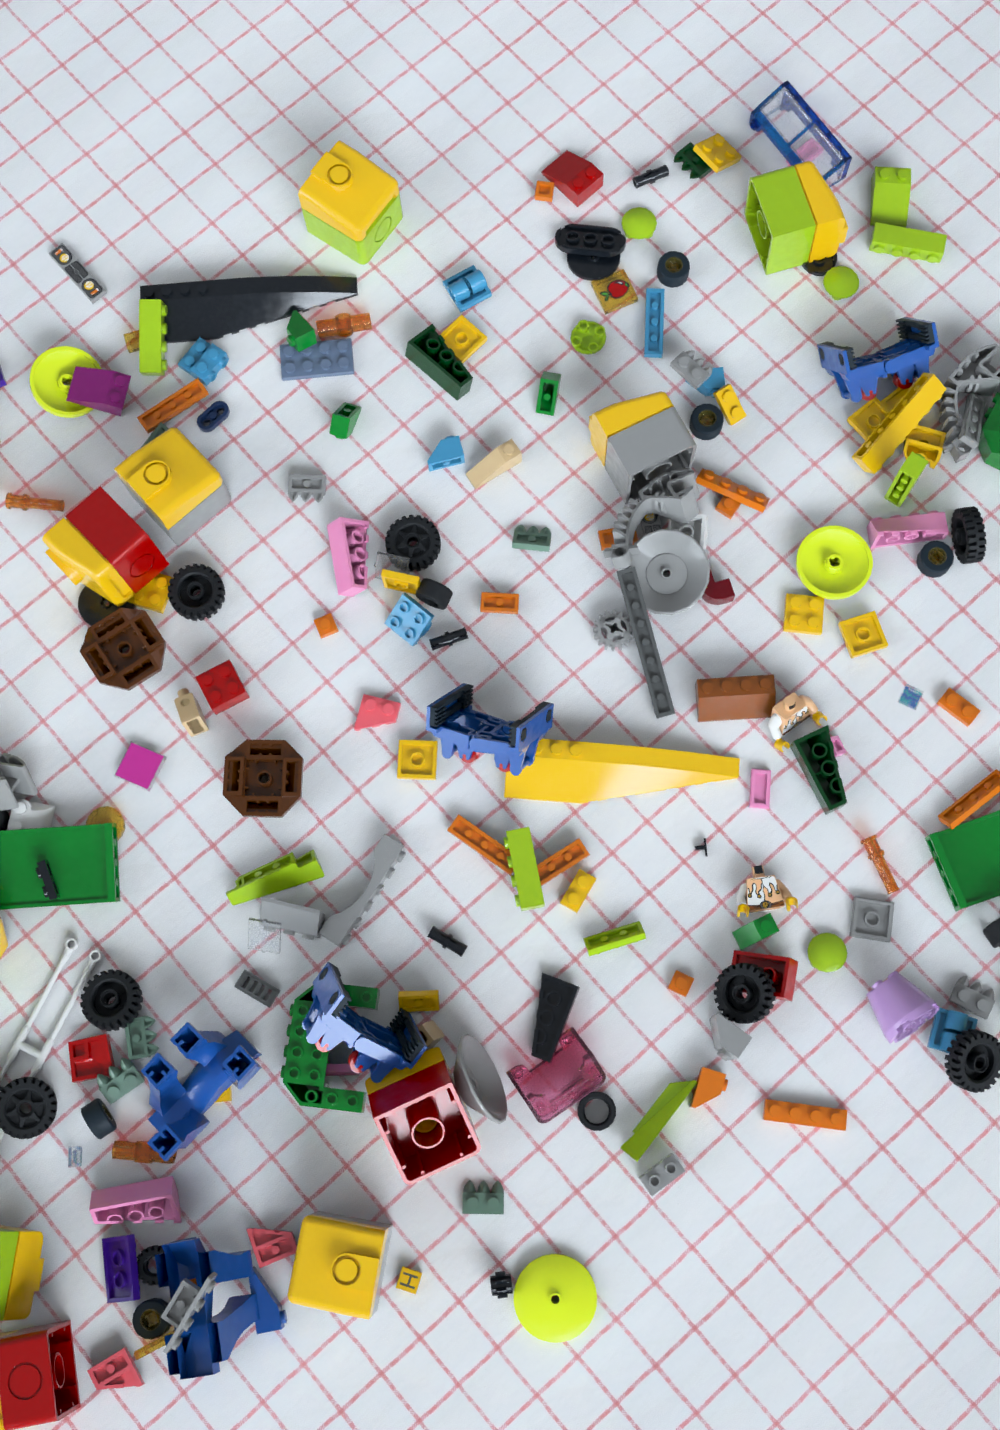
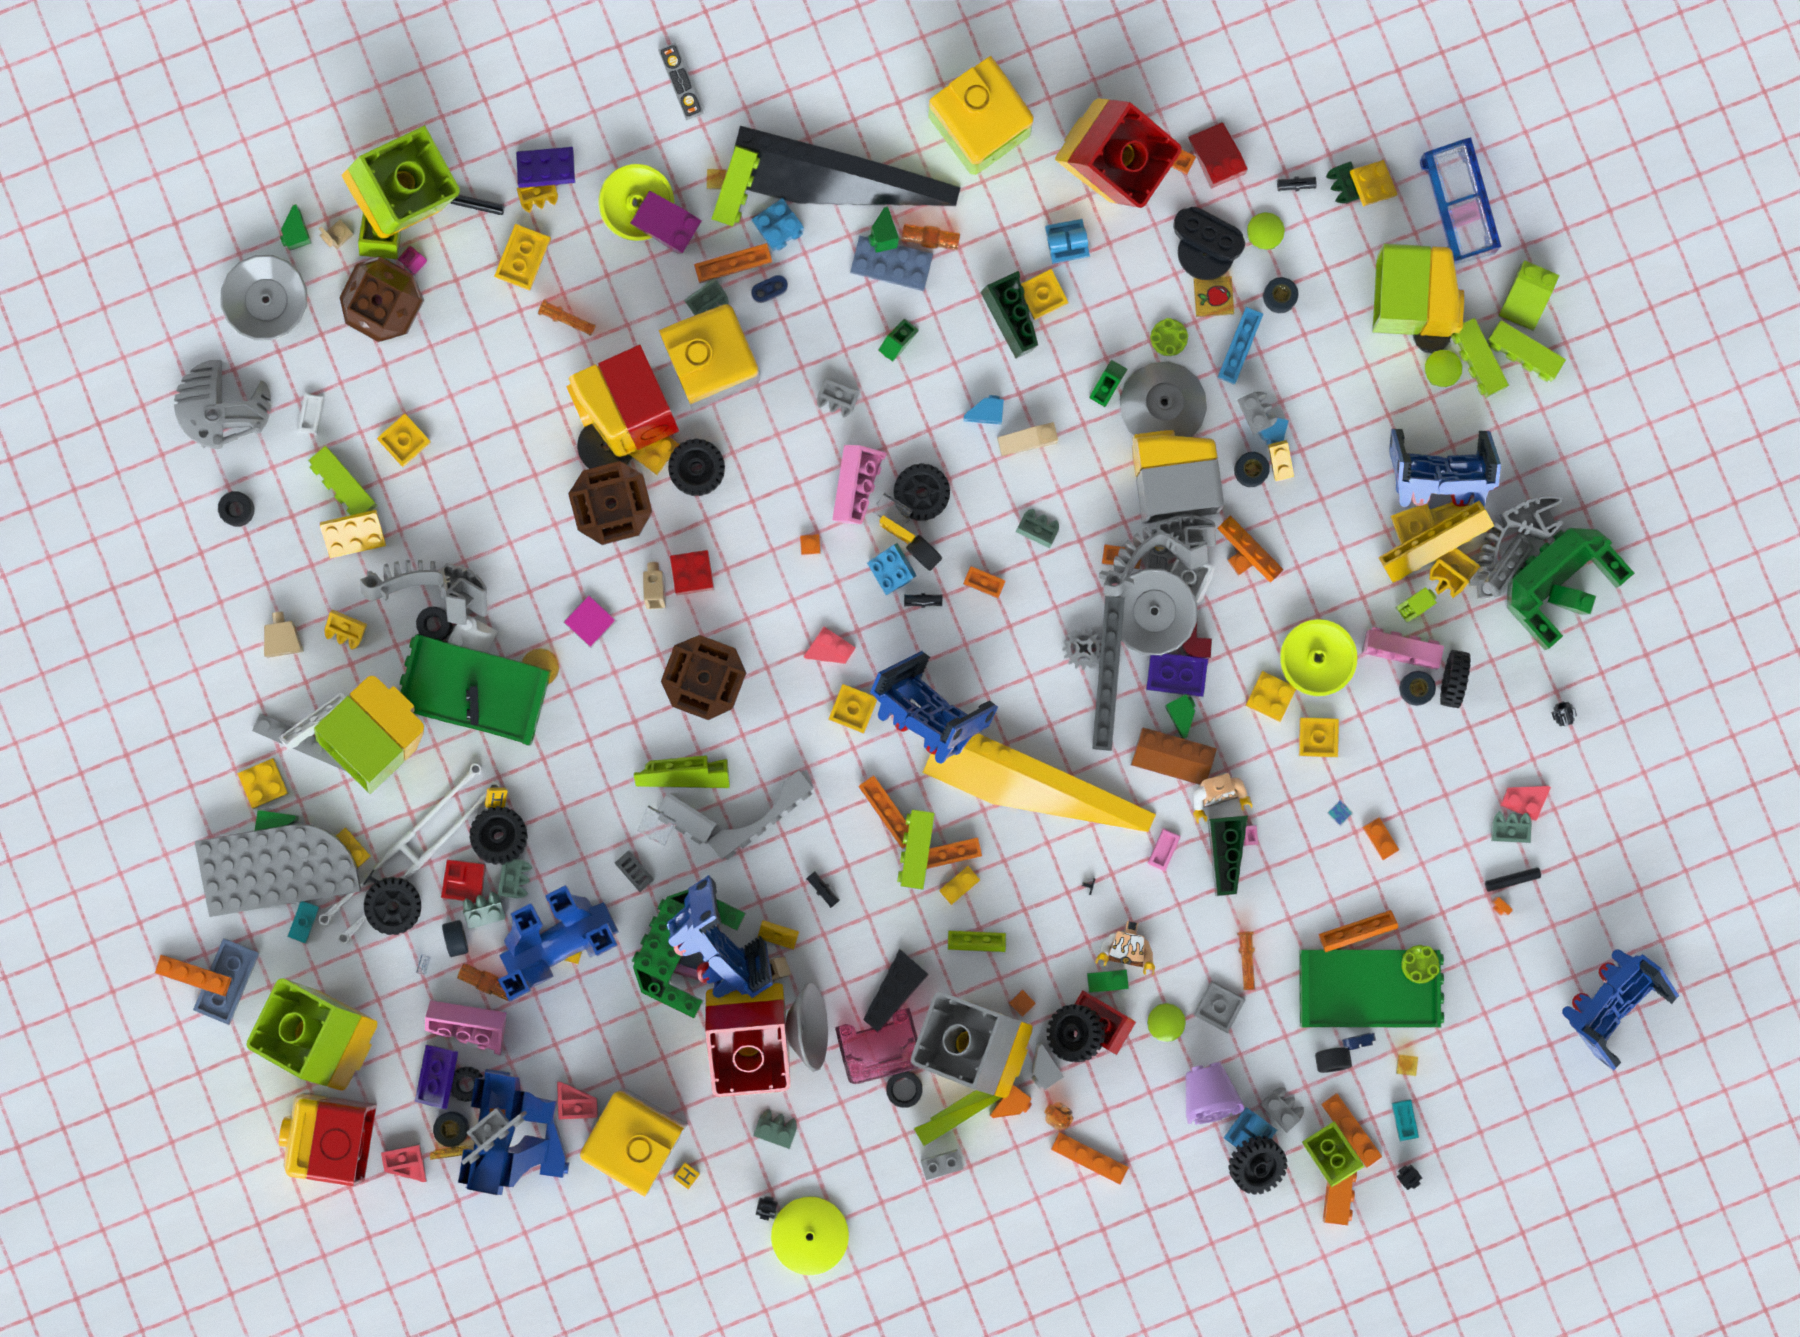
camera: 10 degrees right, 10 degrees up
none -> yellow tile [485,787,508,808]
none -> light grey piece [911,992,1033,1098]
none -> clear orange head [1044,1102,1074,1131]
none -> red piece [1055,98,1182,208]
none -> light grey dish [1120,362,1207,437]
none -> dark purple plate [1146,654,1208,697]
none -> green slope [1165,694,1196,739]
none -> lime brick [1451,318,1509,398]

